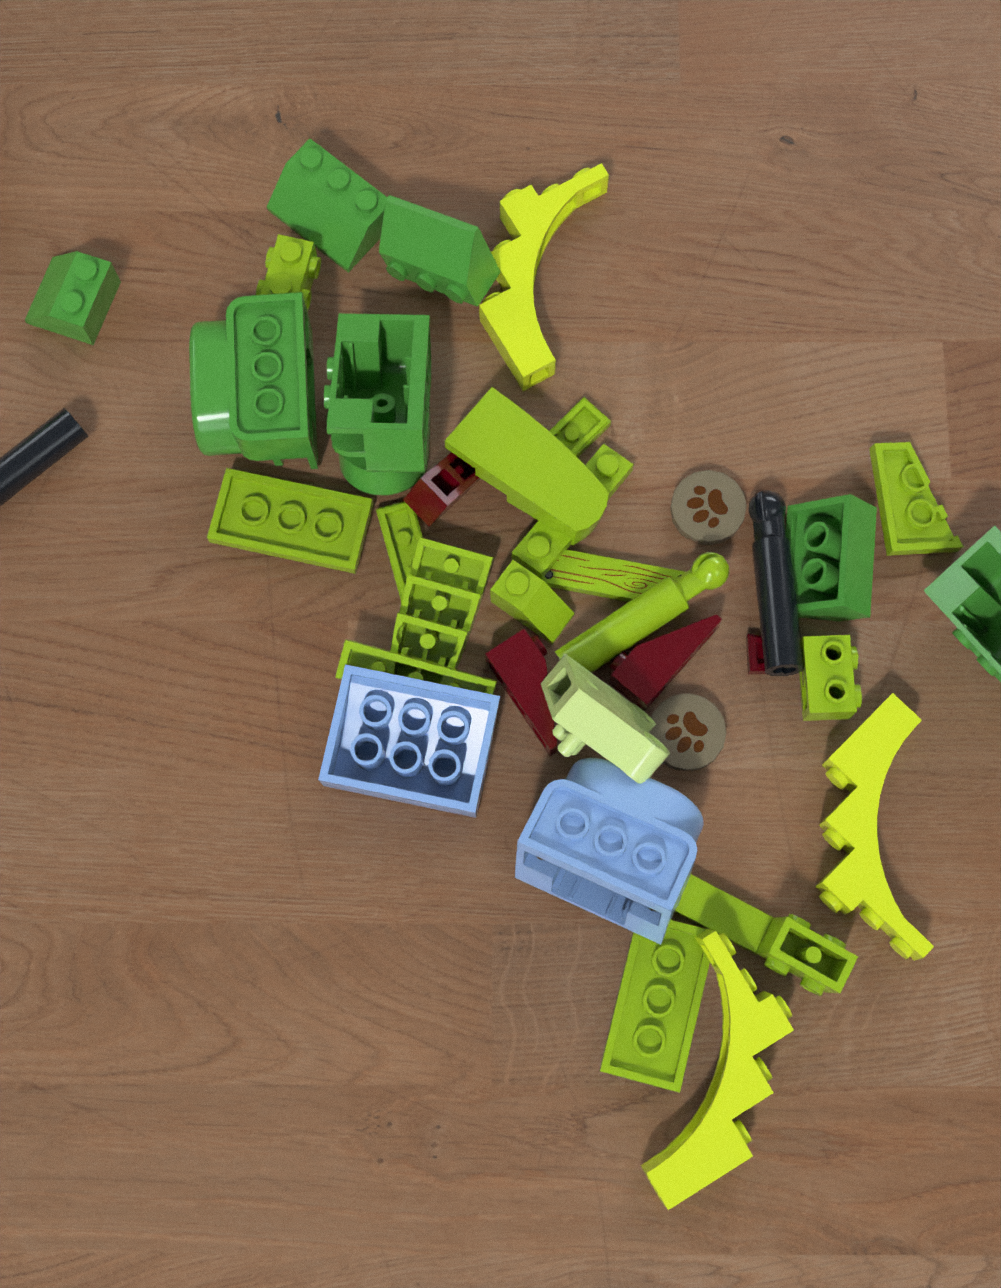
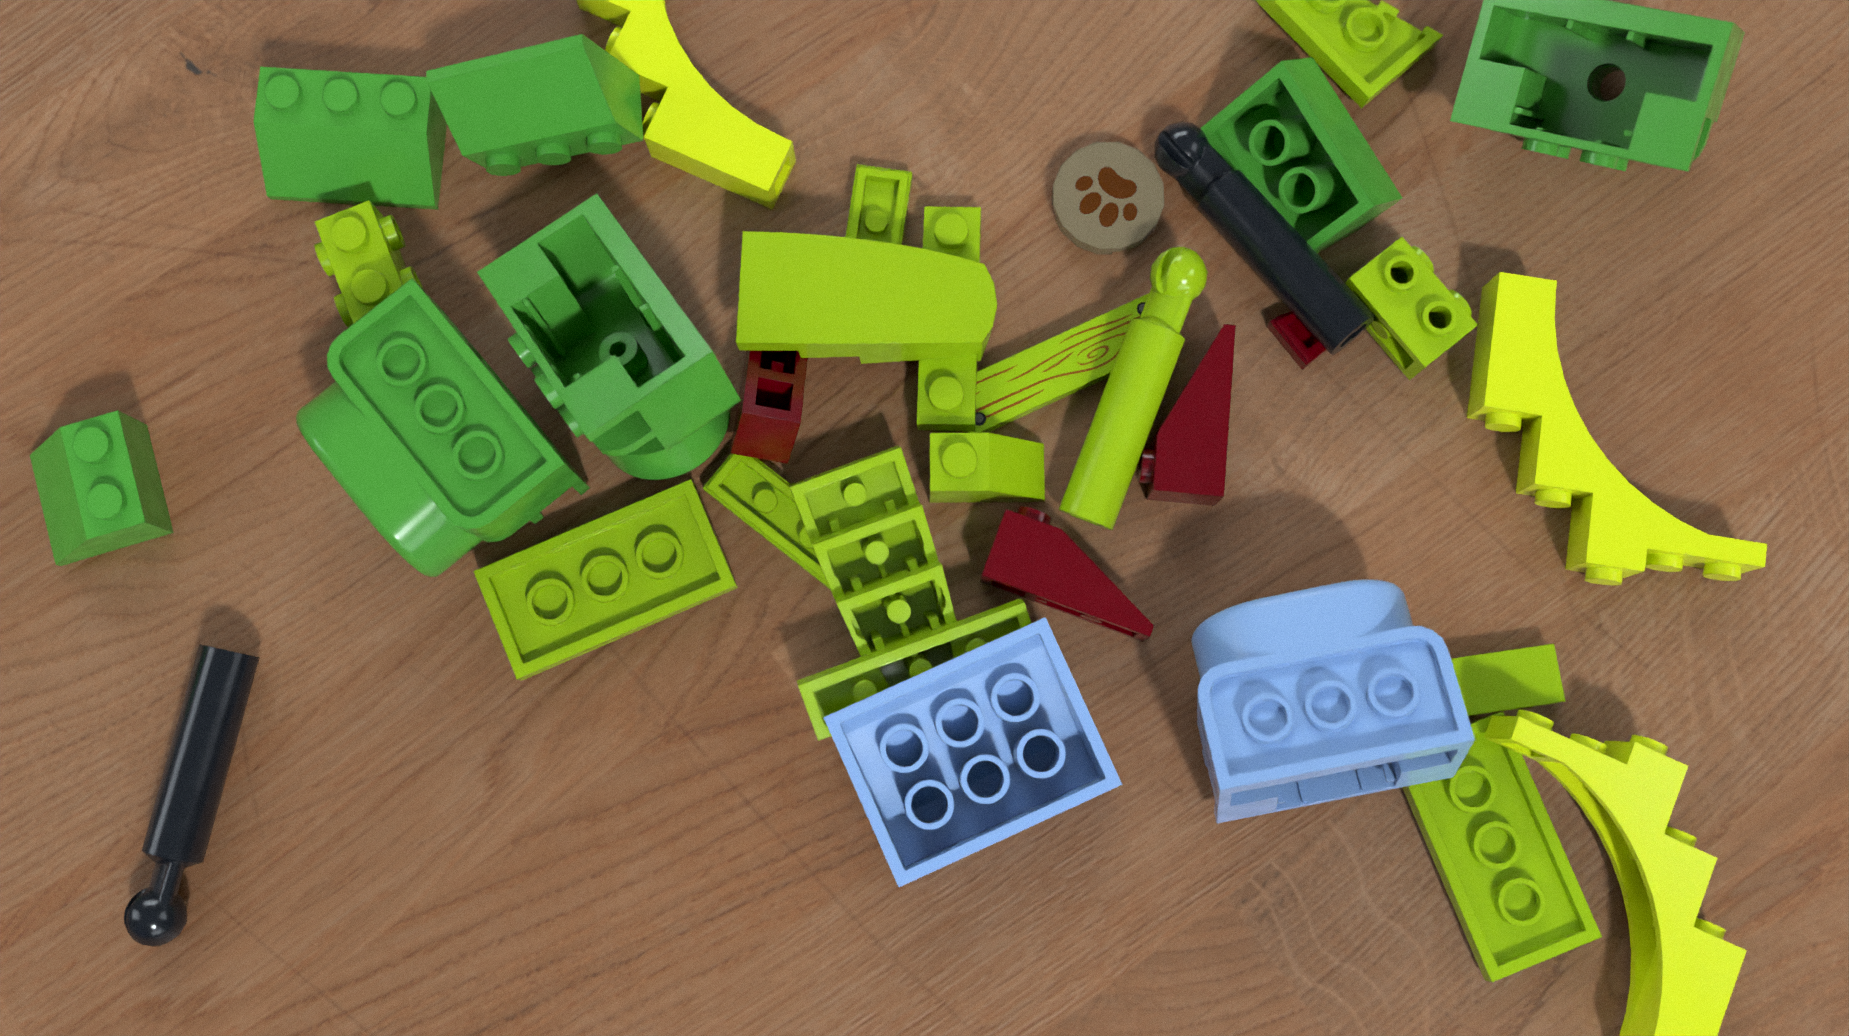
camera: 40 degrees left, 5 degrees up
yellowish green piece [541,654,670,784] -> none
dark tan tile [649,693,726,771] -> none
lime brick [756,914,858,996] -> none

